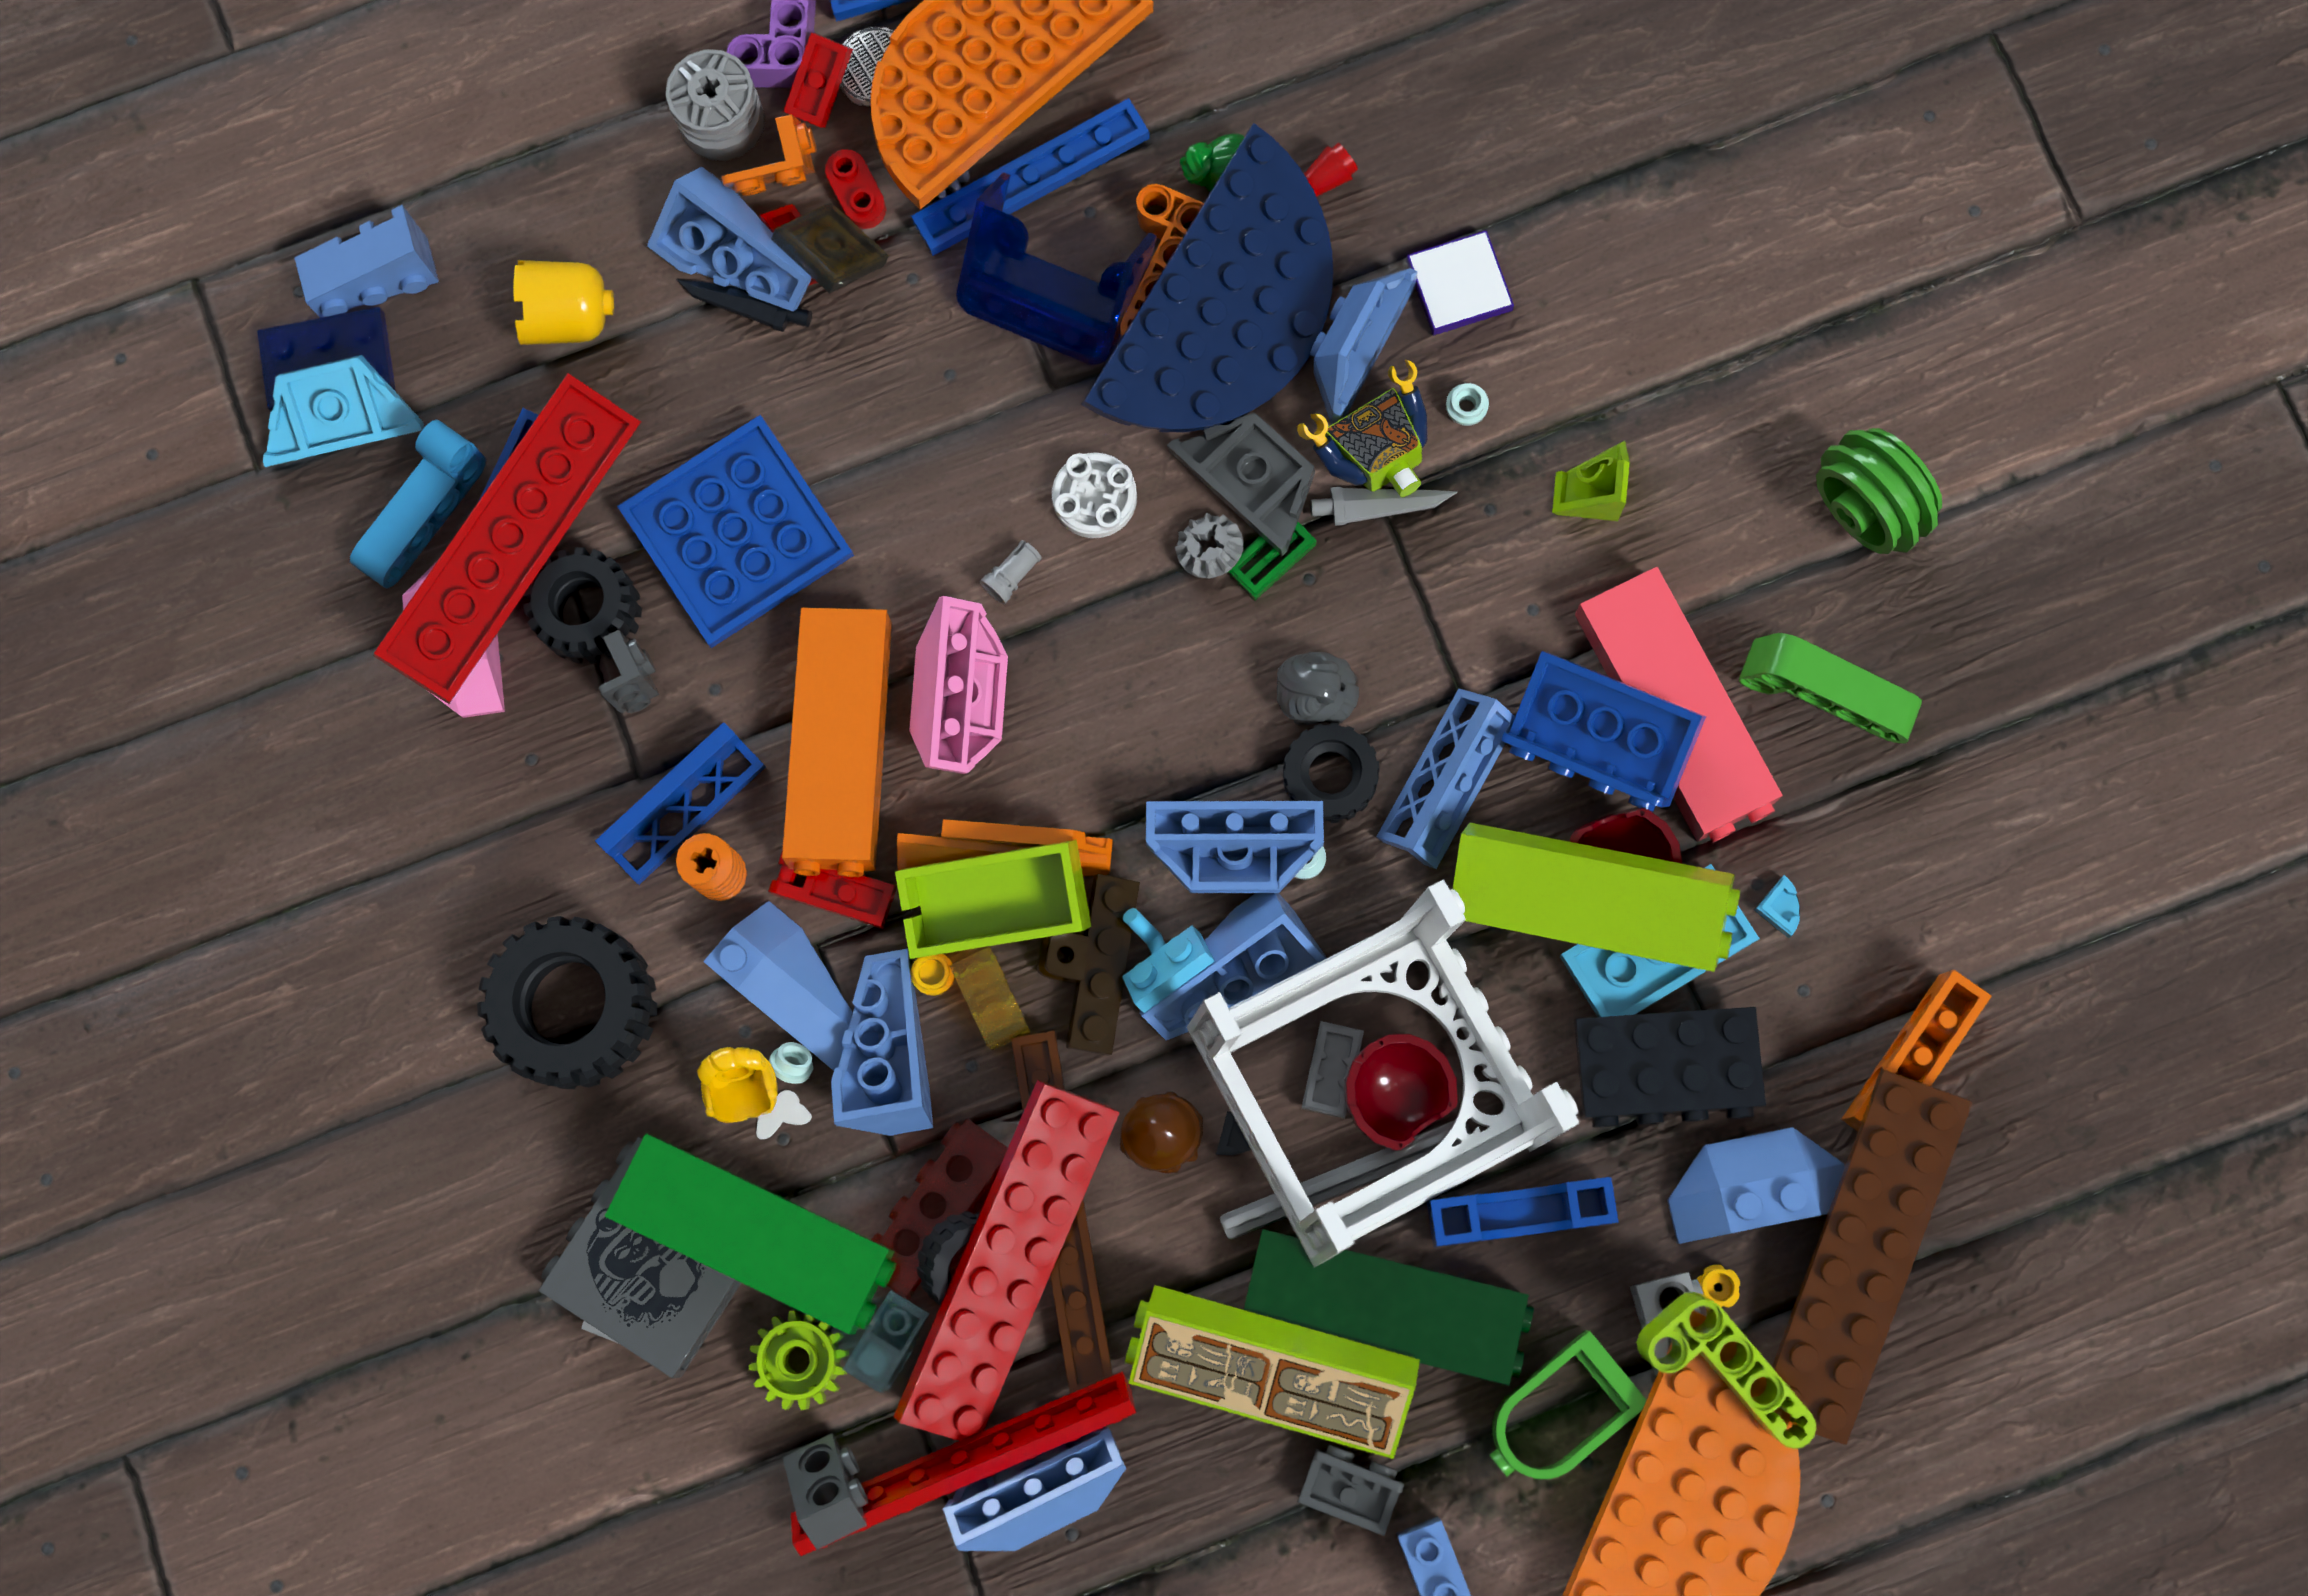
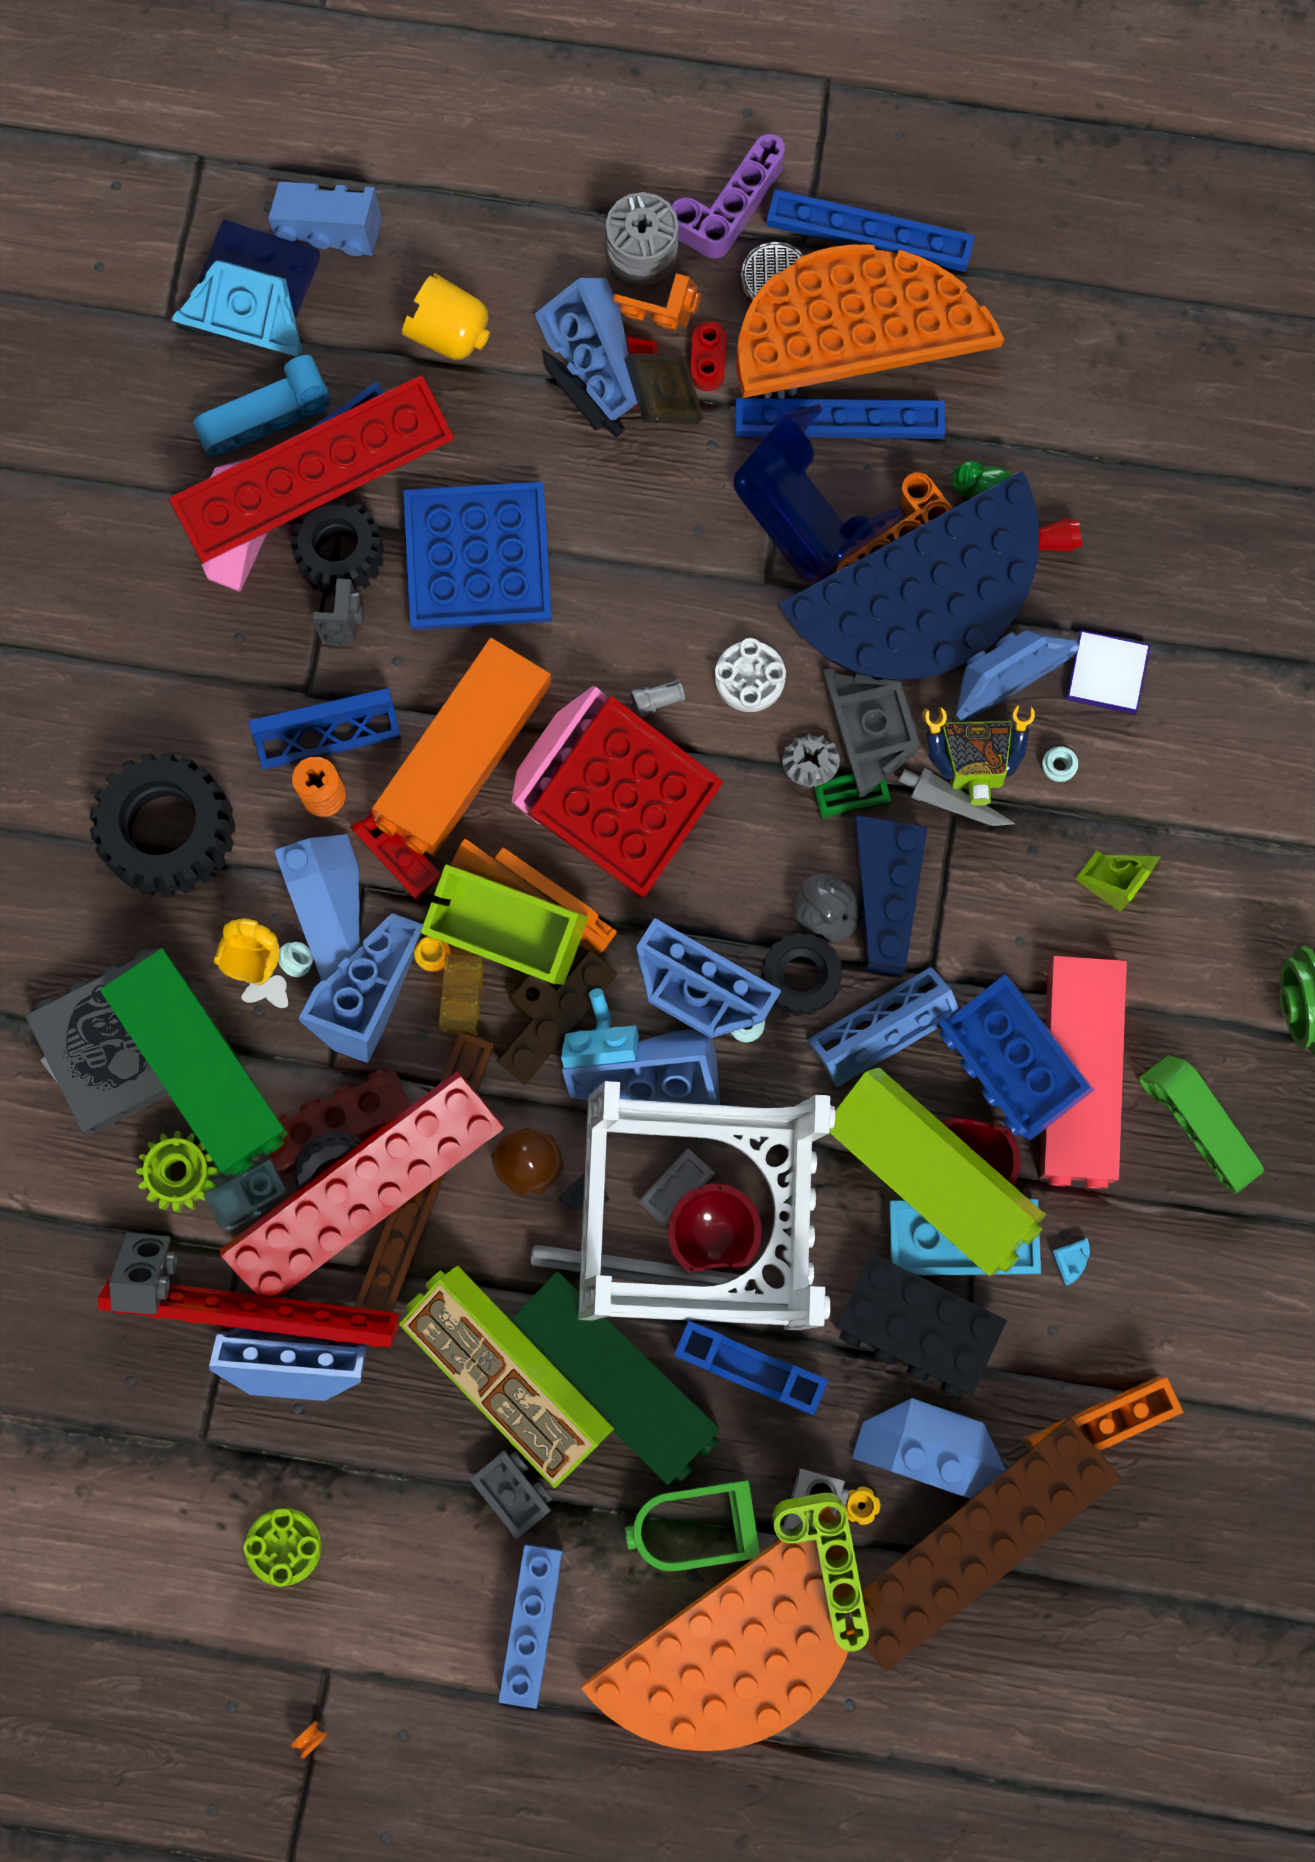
camera: 20 degrees right, 0 degrees up
red plate [783,32,853,128] -> none
none -> red plate [527,696,723,898]
none -> dark blue wedge [853,815,928,976]

